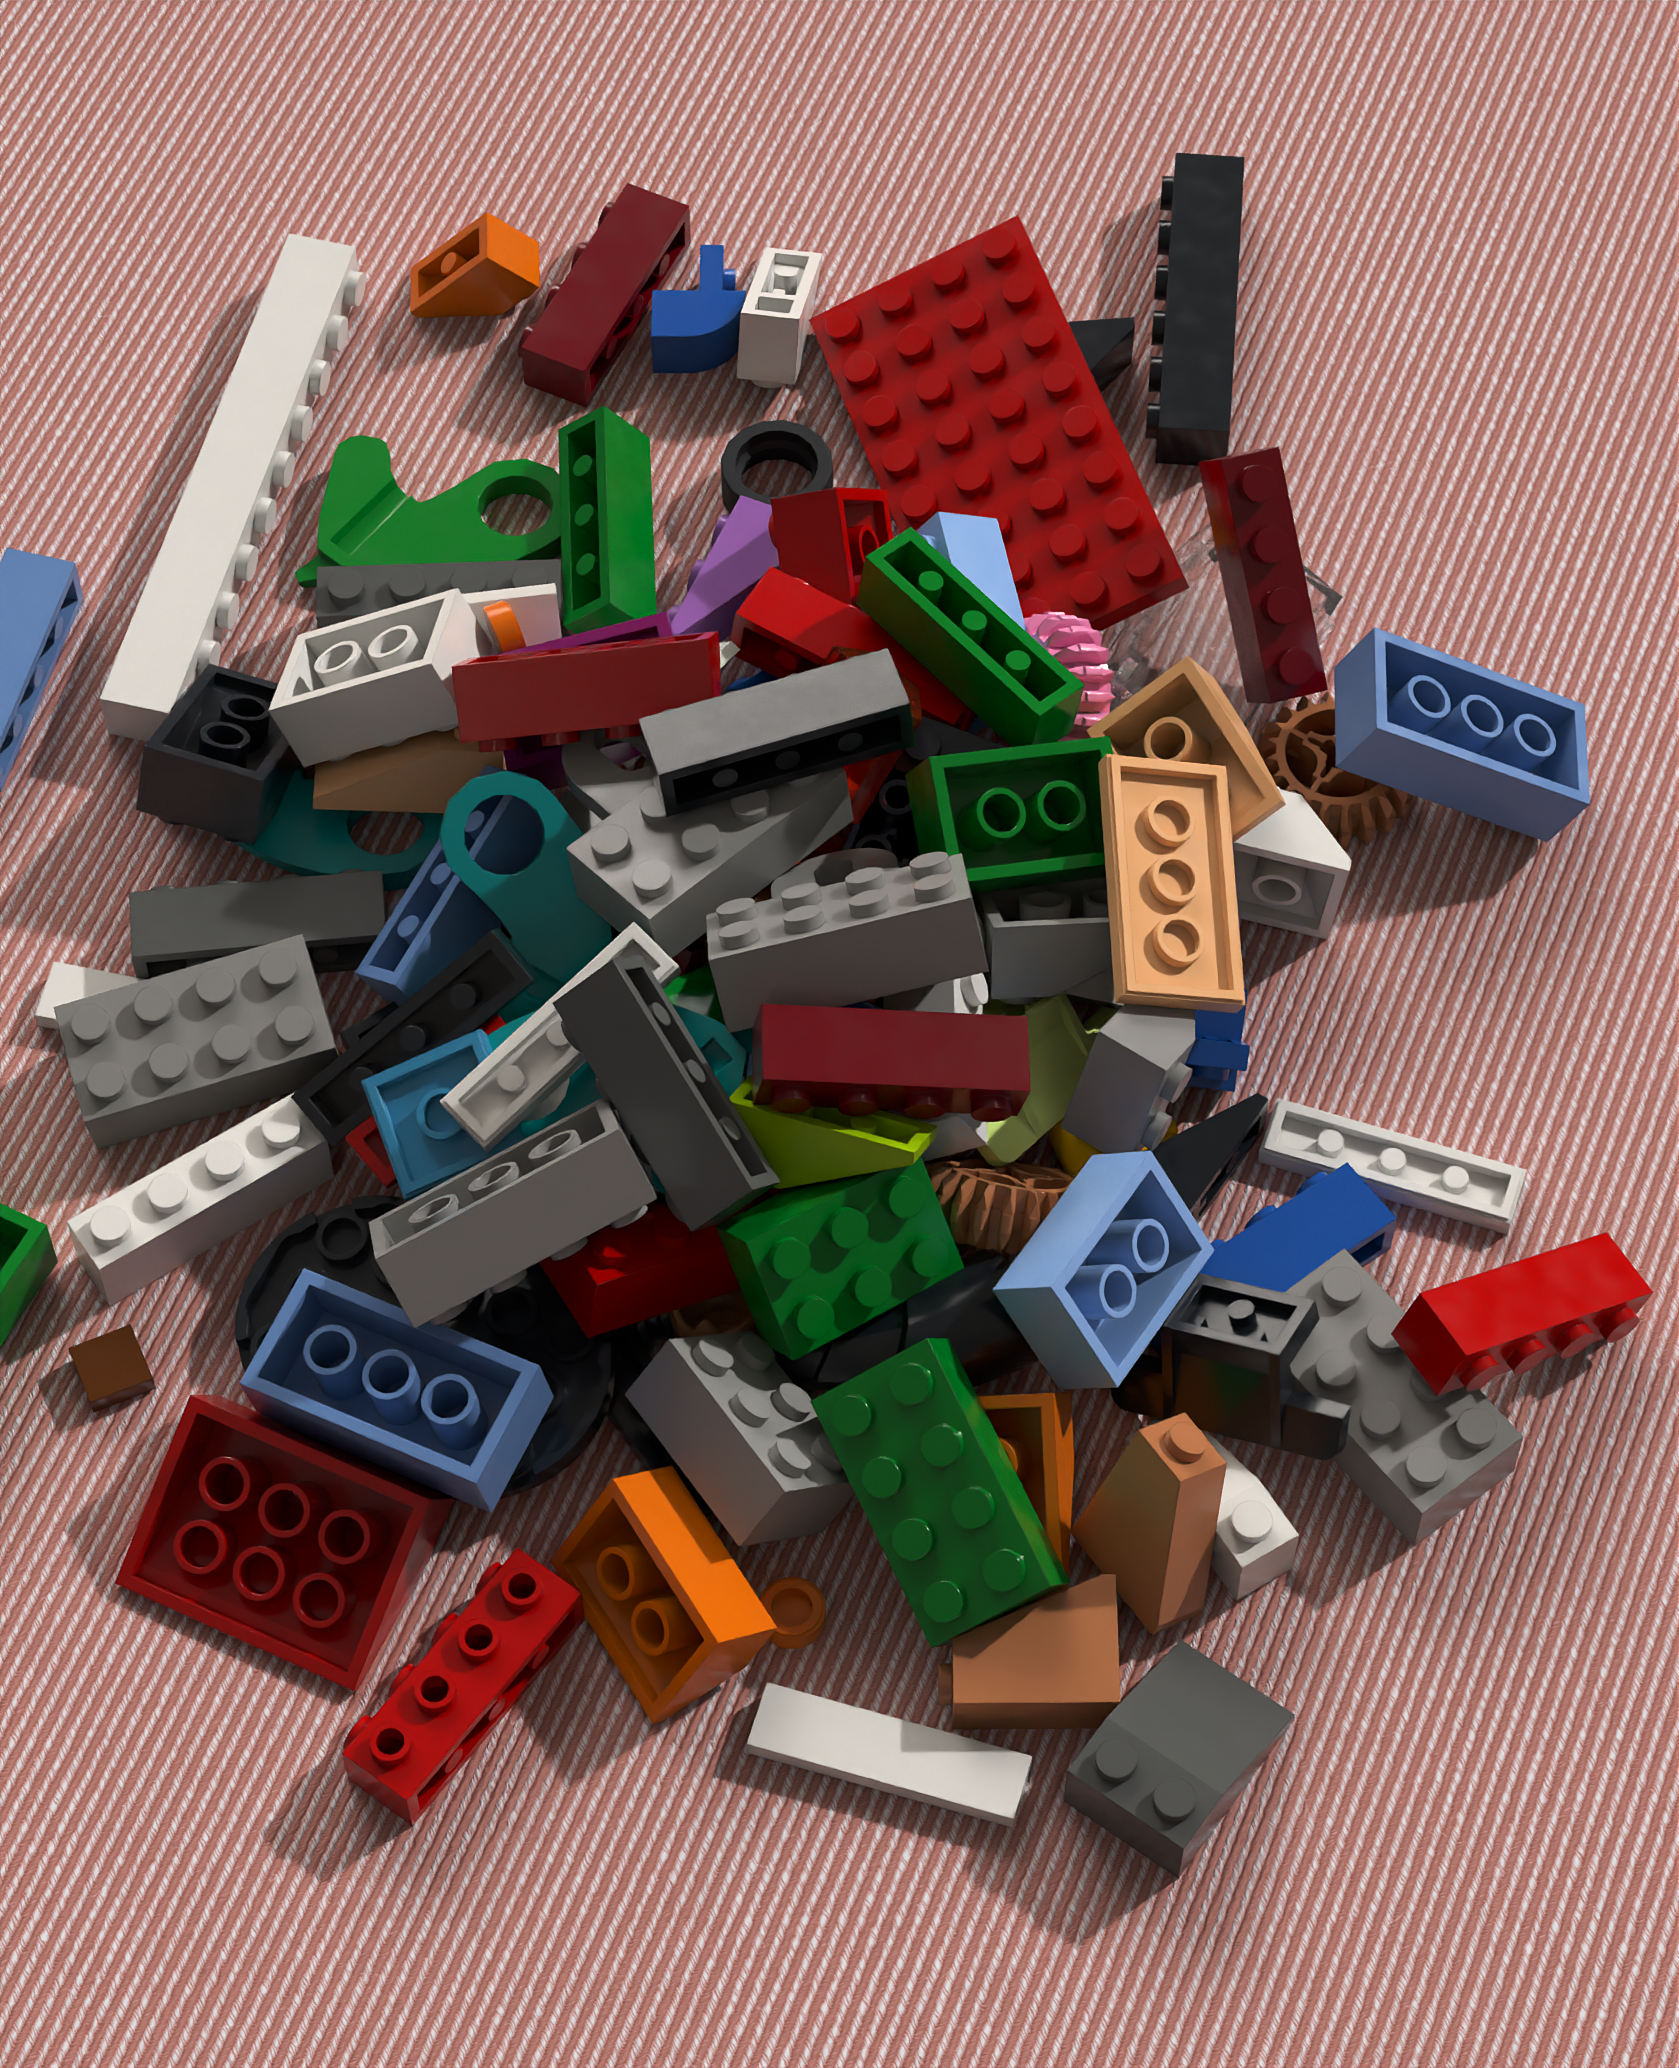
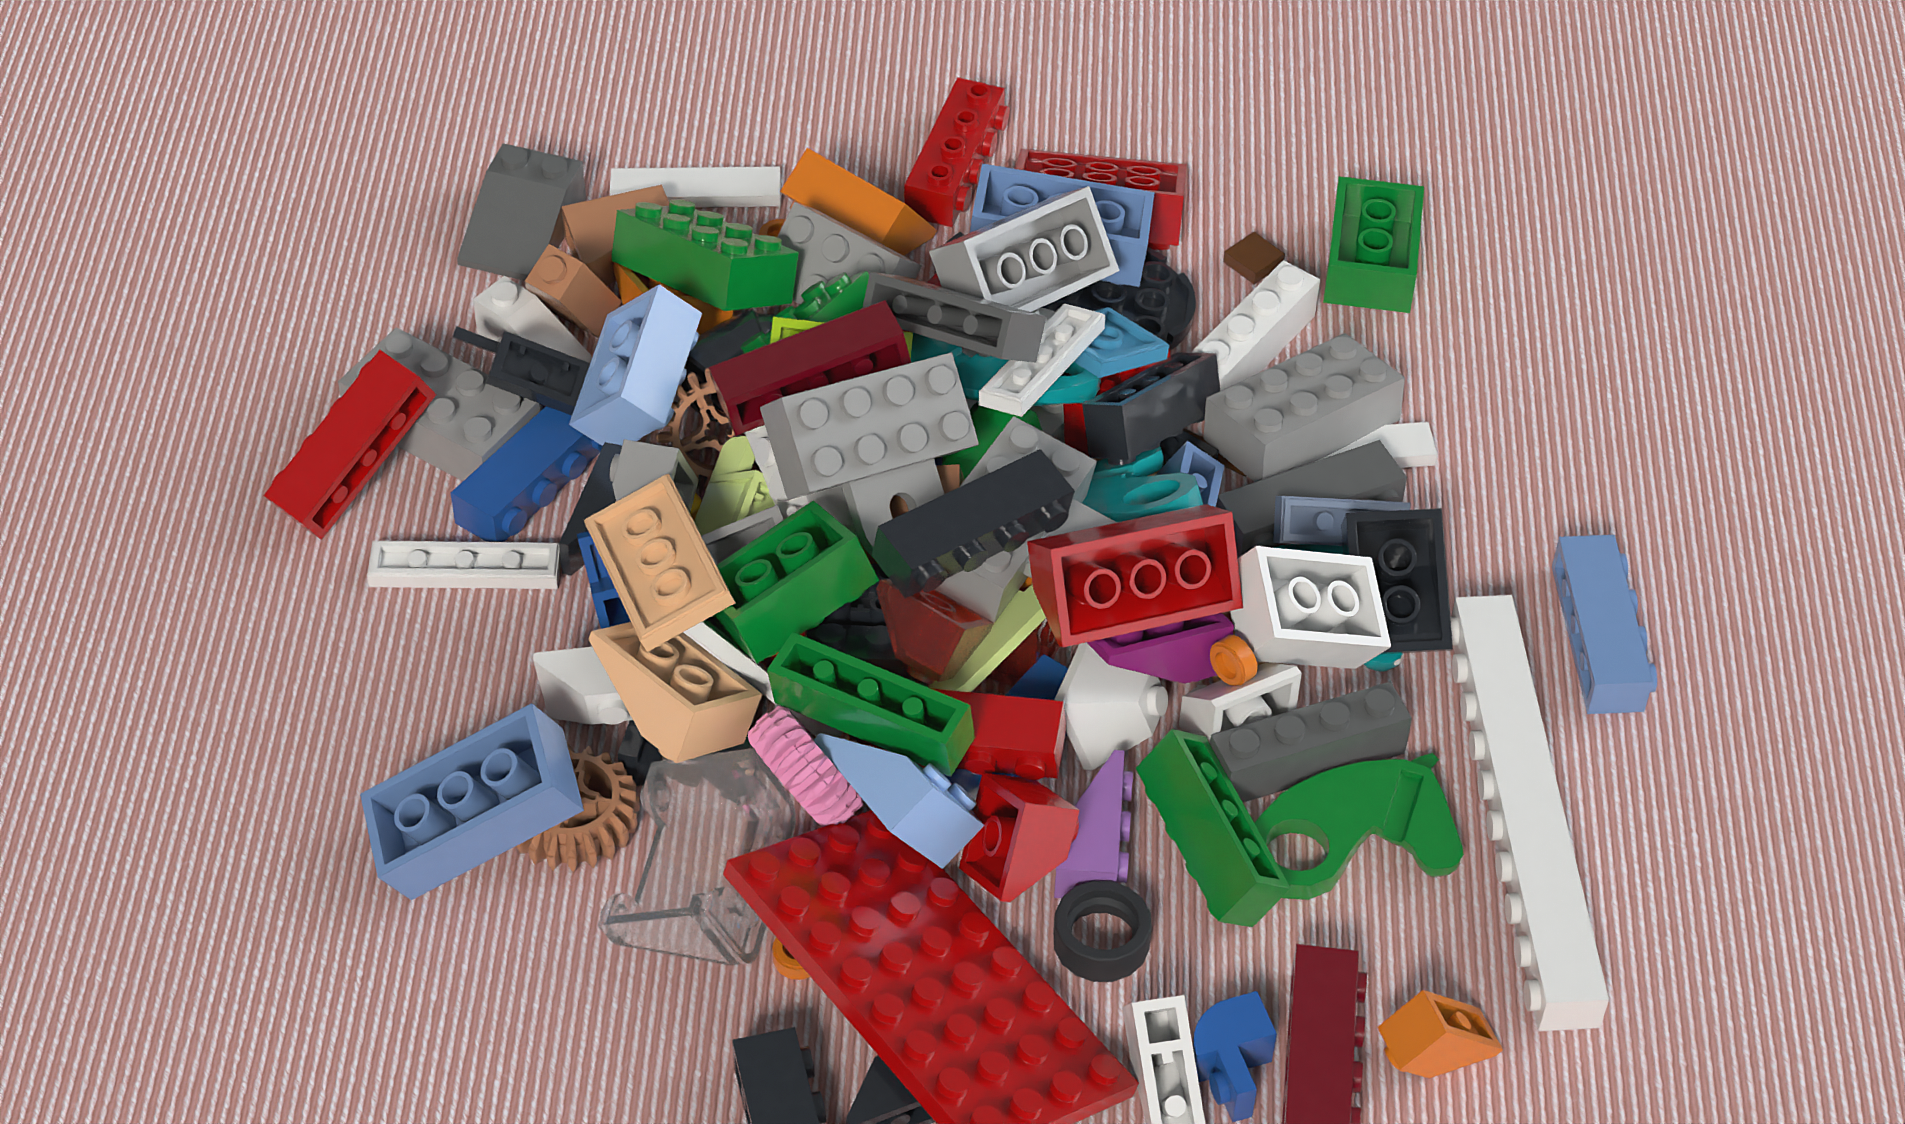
camera: 160 degrees right, 10 degrees down
dark red brick [1198,447,1328,704] -> none
none -> sand blue tile [1273,496,1411,546]

